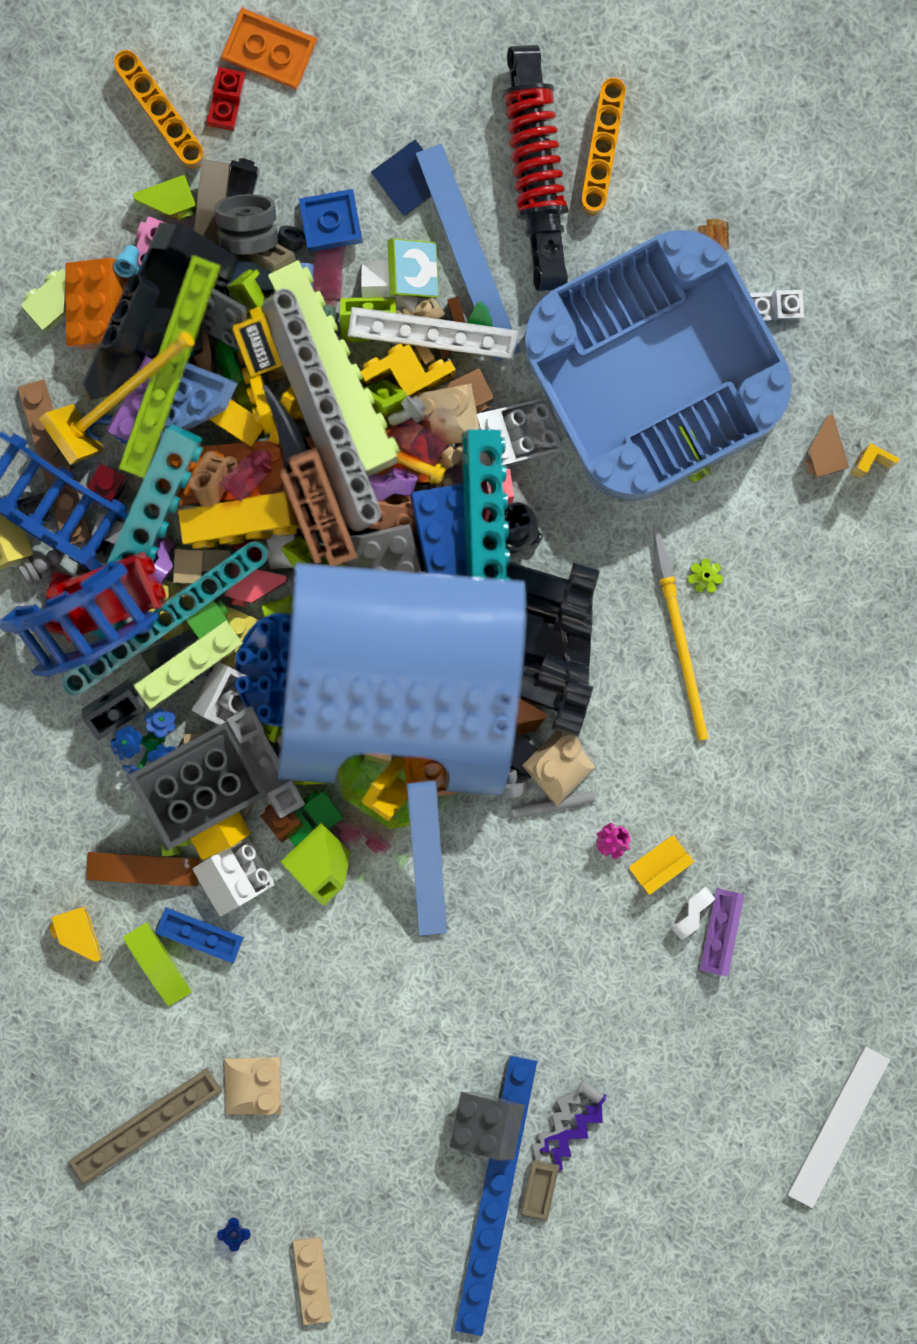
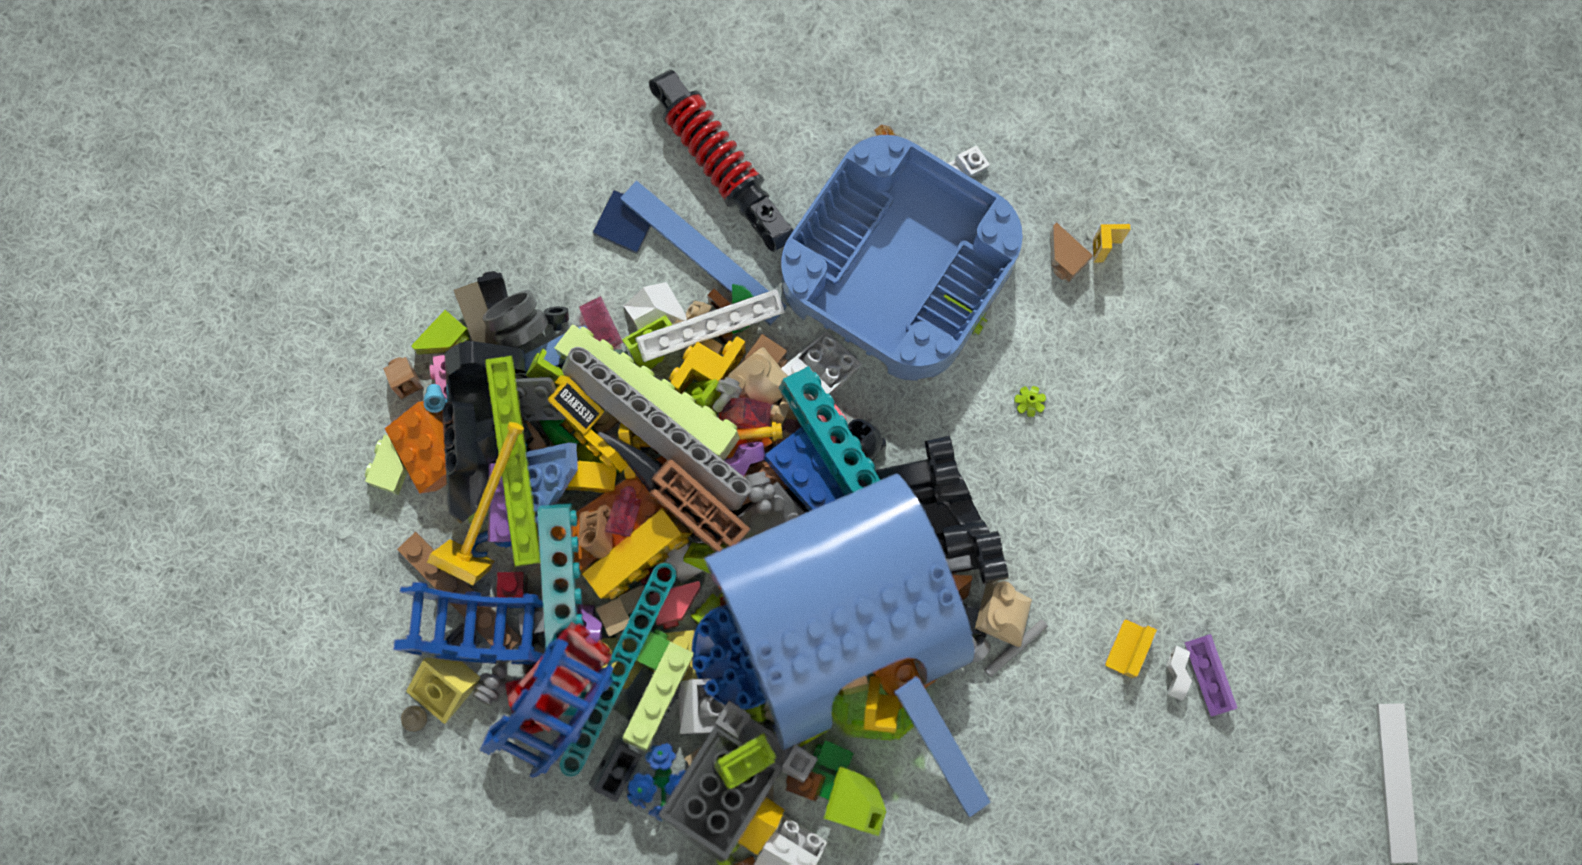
camera: 30 degrees left, 10 degrees down
light orange beam [114,50,205,169] -> none
red slope [207,67,246,131] -> none
orange tile [220,7,318,90] -> none
dark tan tile [240,244,296,273] -> none
blue tile [299,189,363,253] -> none
clear pink slope [335,821,392,854] -> none
tile [387,238,439,299] -> none
light orange beam [581,77,626,215] -> none
dark pink gear [596,823,630,859] -> none
yellow piece [653,524,709,741] -> none
none -> medium nougat slope [383,357,424,399]
none -> lime hinge [714,734,776,790]
none -> light grey piece [745,471,775,515]

